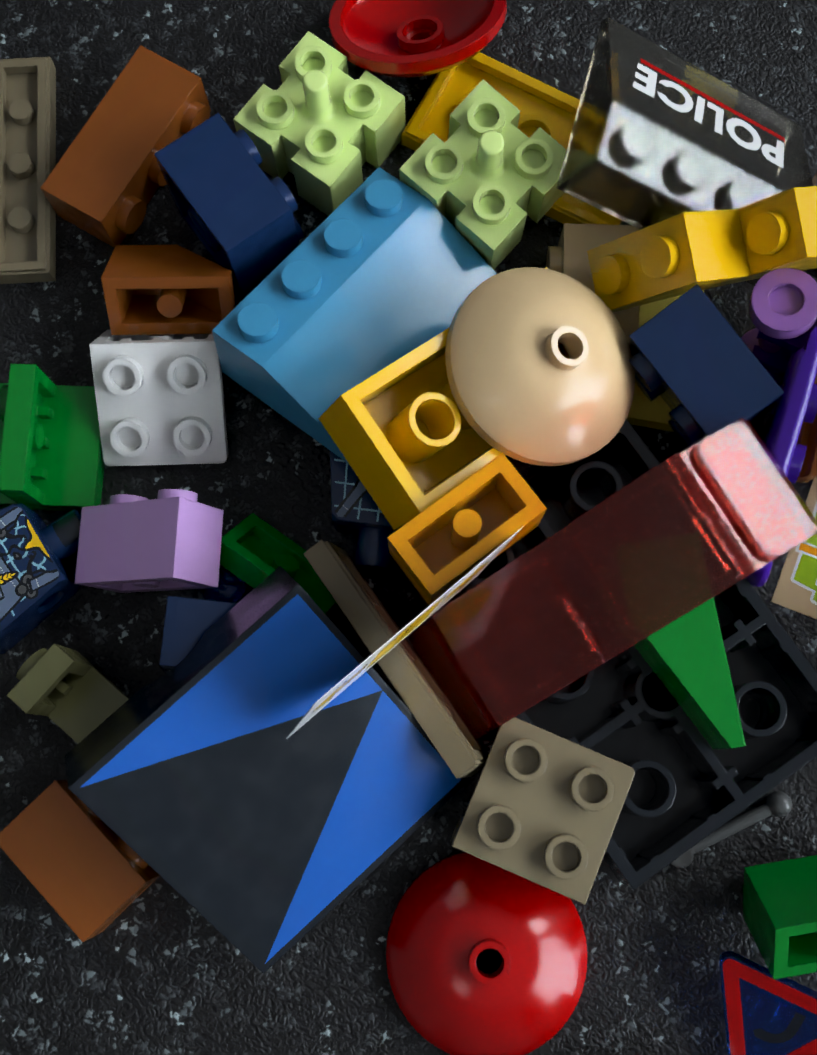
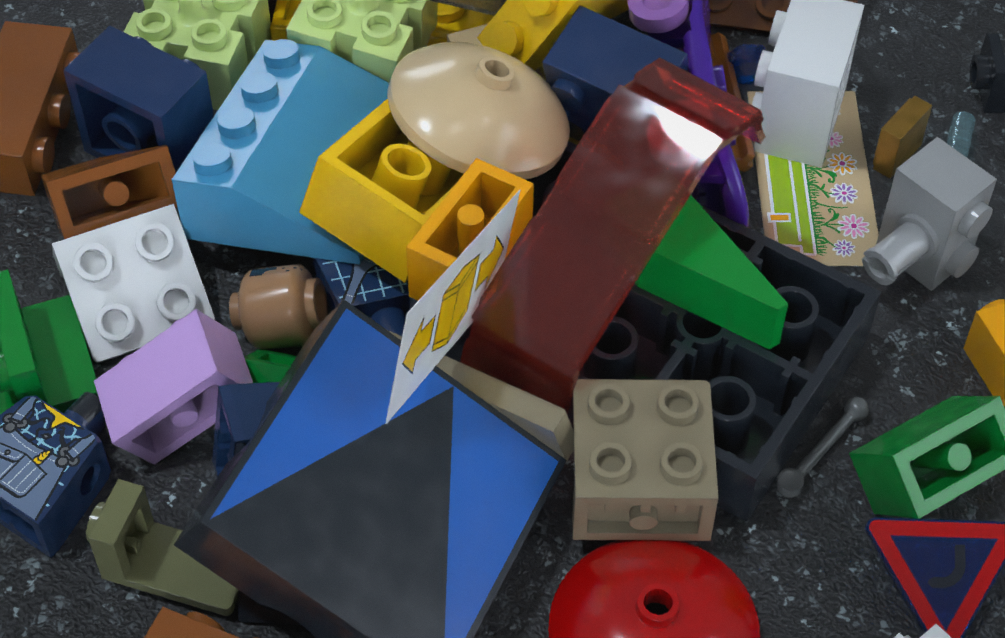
camera: 25 degrees left, 25 degrees down
none -> medium nougat head [229,264,328,350]

